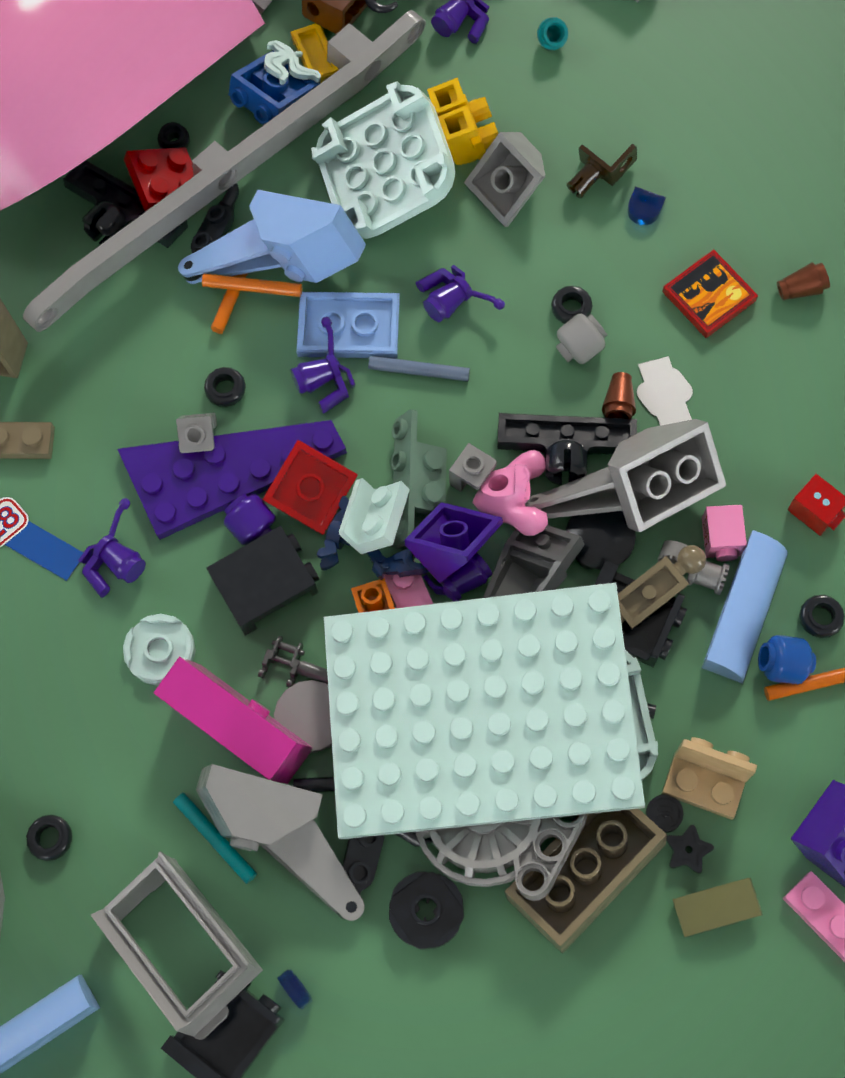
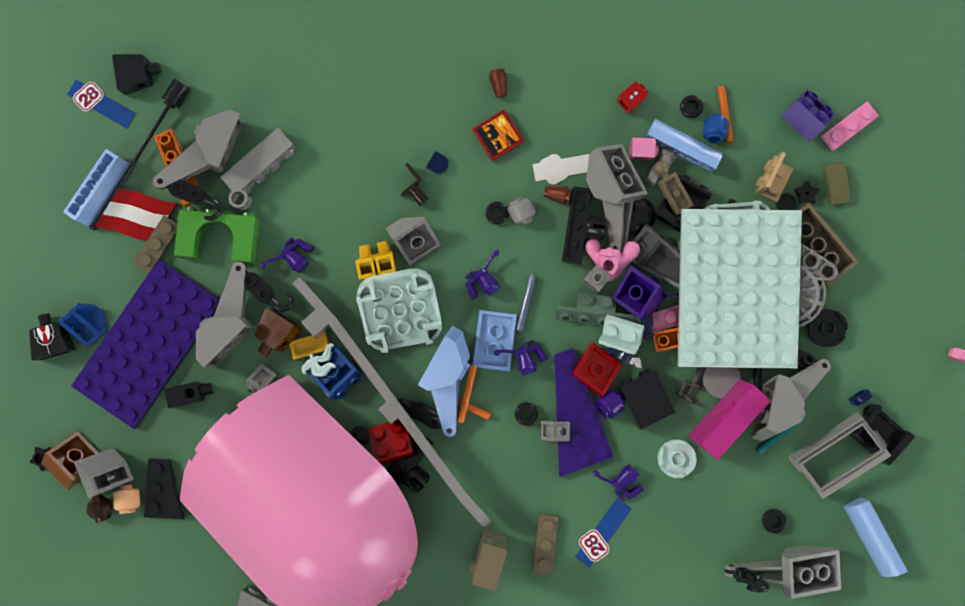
camera: 85 degrees left, 15 degrees up
teal plate [537,17,568,50] -> none

